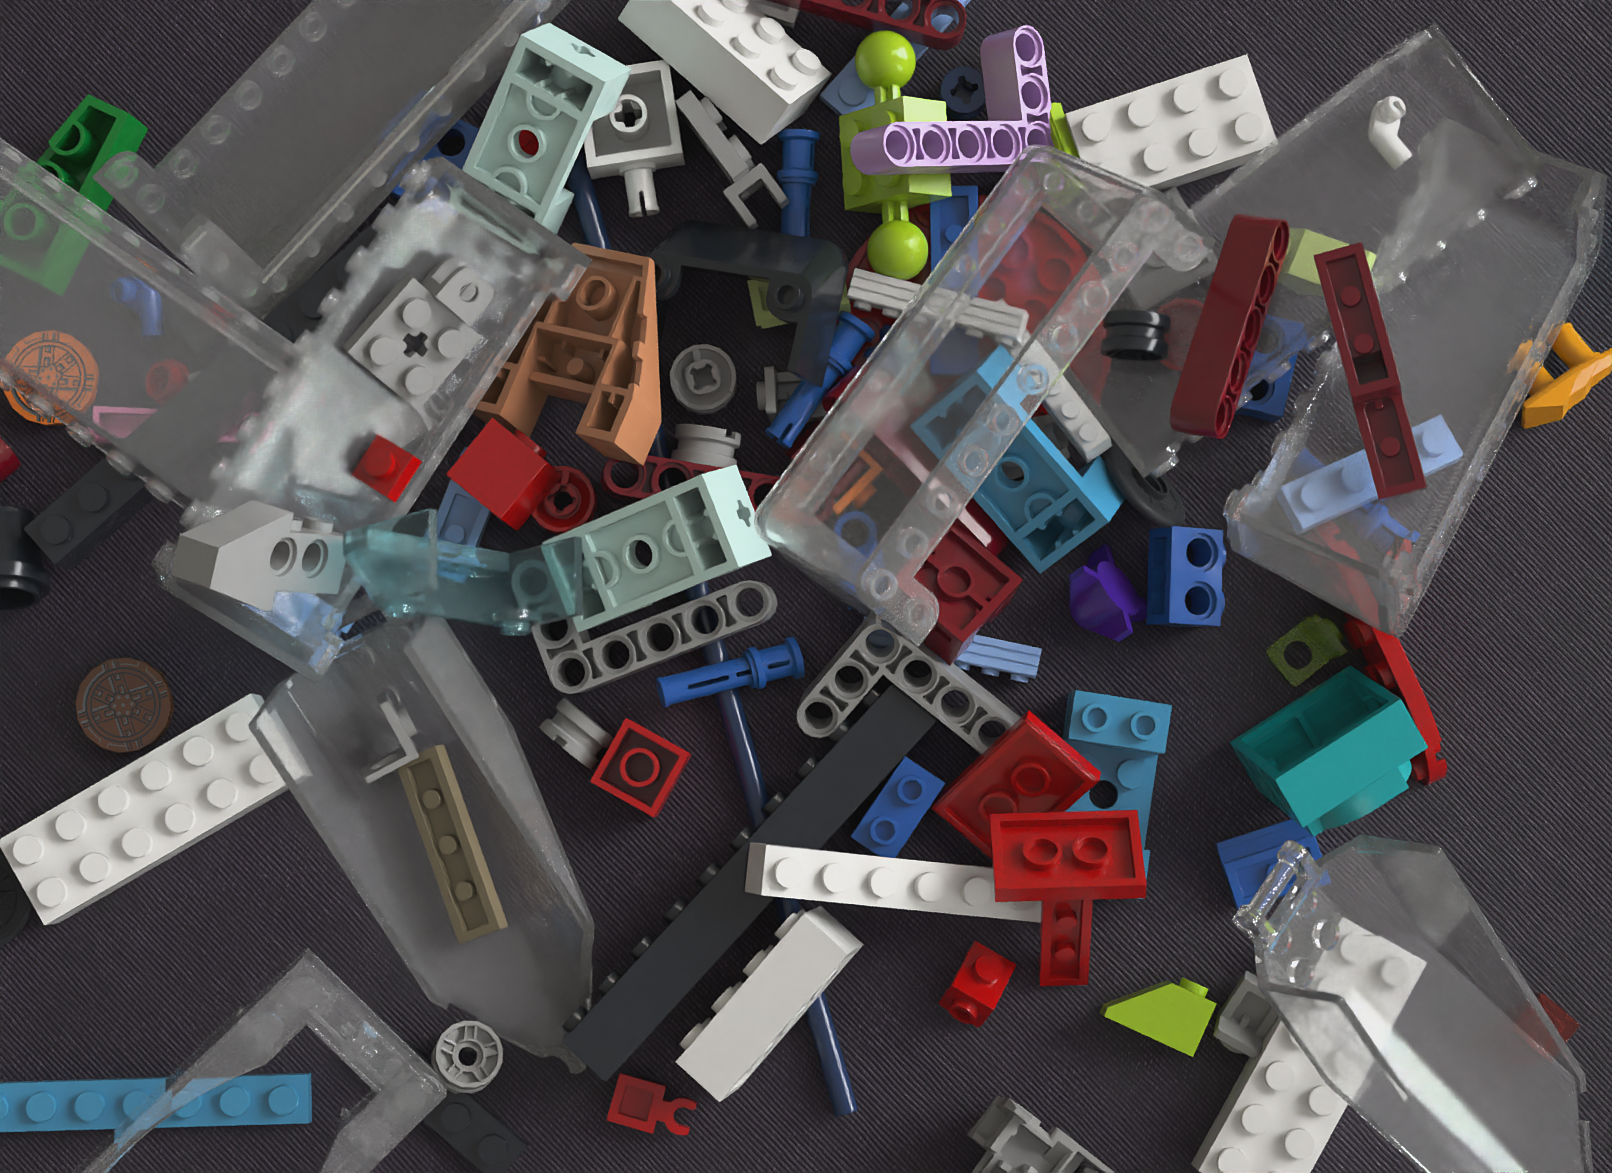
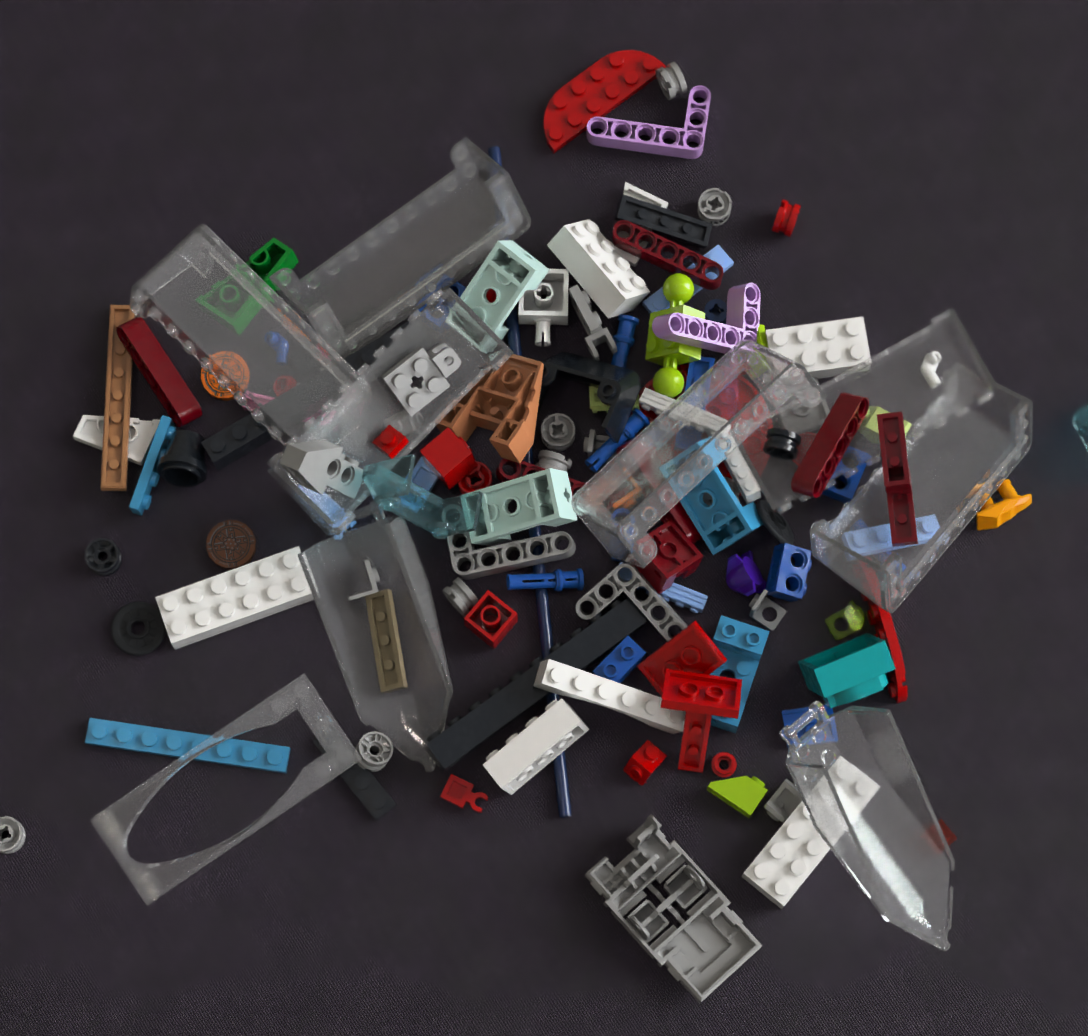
camera: 10 degrees right, 10 degrees down
none -> red plate [711,752,737,778]
none -> light grey bracket [749,589,786,631]

